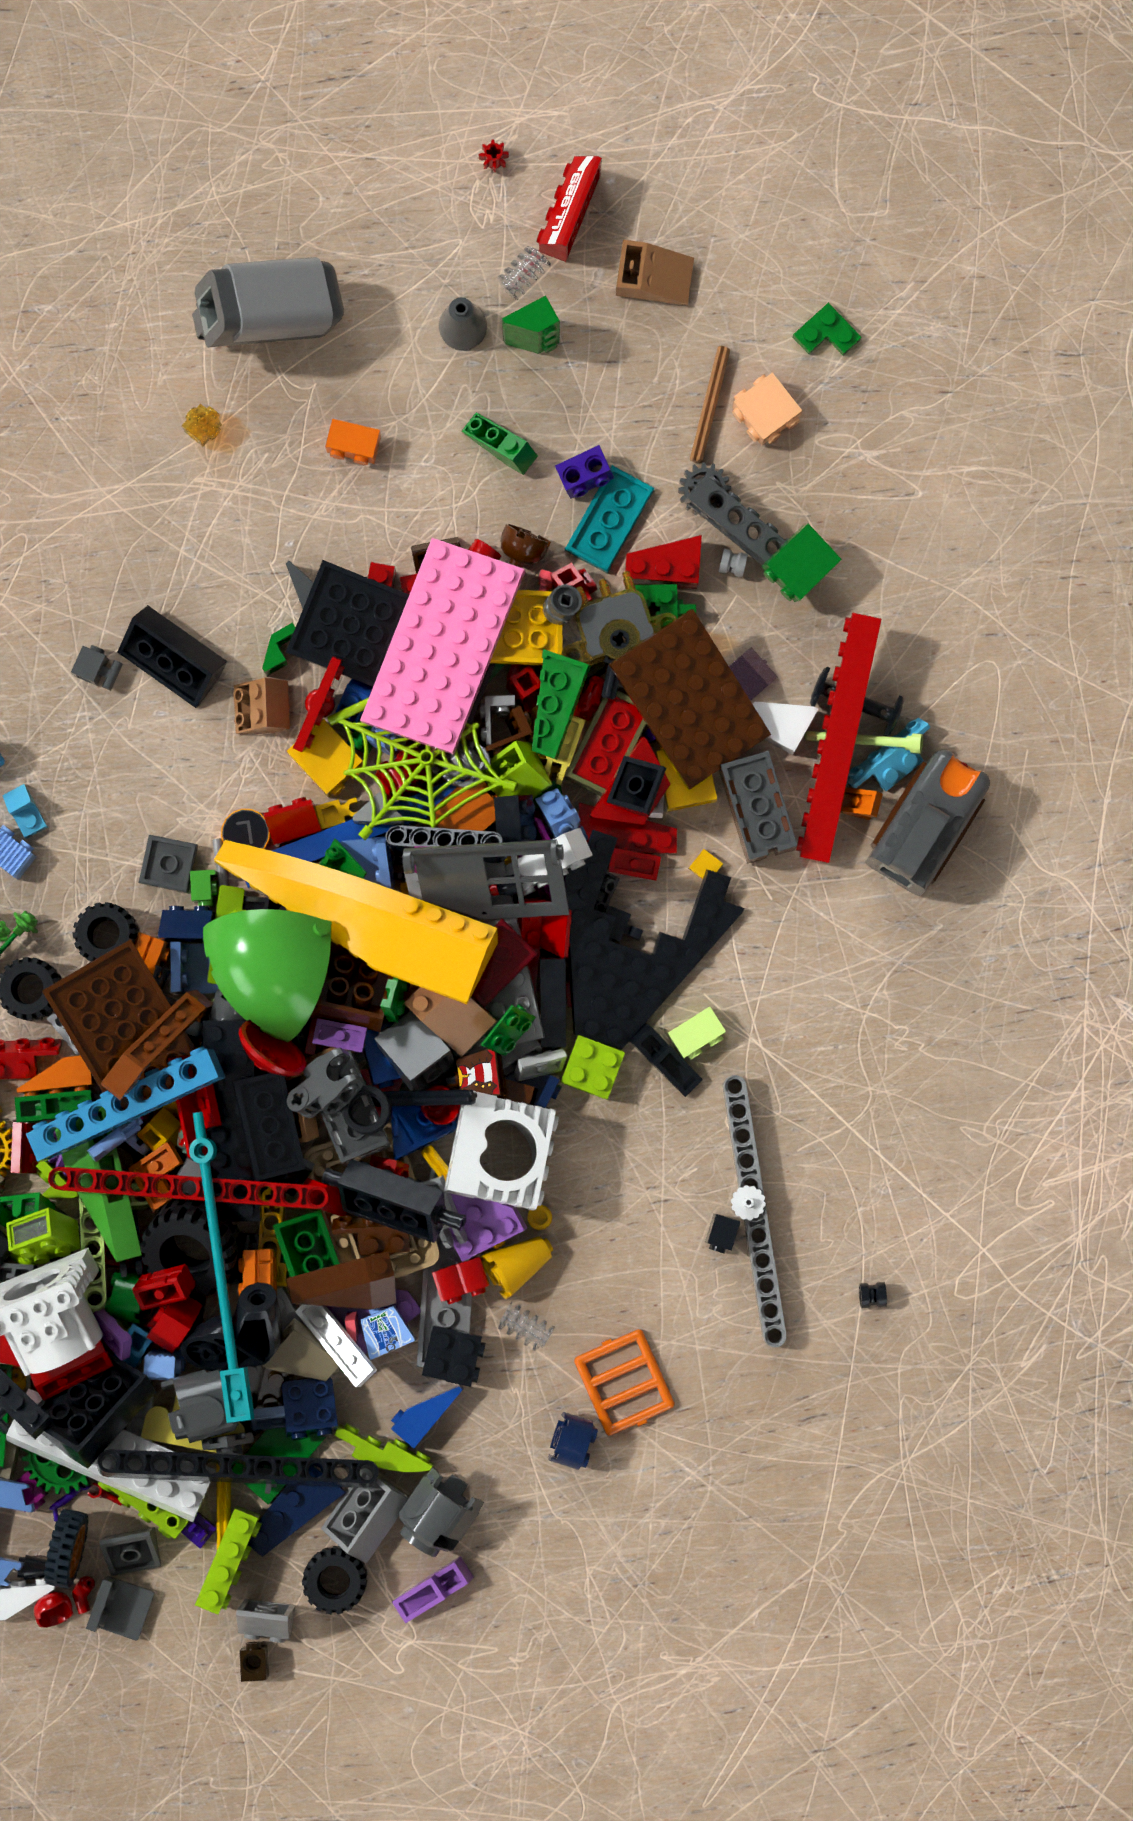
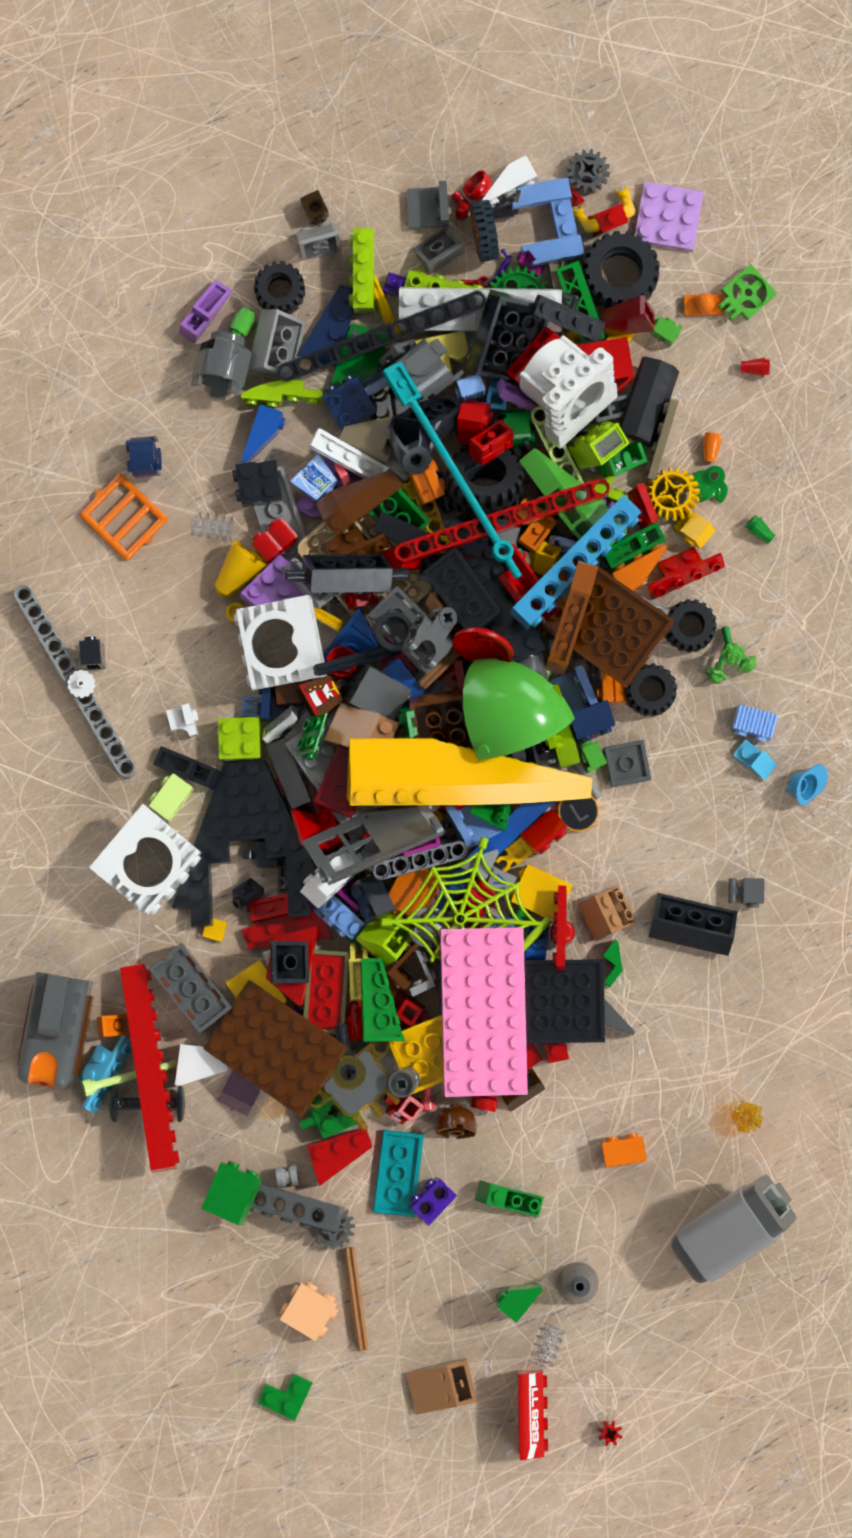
camera: 165 degrees right, 0 degrees up
light blue piece [87,1118,143,1162] -> none
medium lavender plate [312,1018,367,1053] -> none
none -> white hose [89,804,201,916]
none -> white brick [166,703,199,738]
none -> bright green brick [228,307,255,337]
none -> black bracket [232,878,264,914]
none -> medium blue tile [241,696,262,718]
none -> black tile [374,511,431,552]
none -> light grey brick [485,867,517,896]

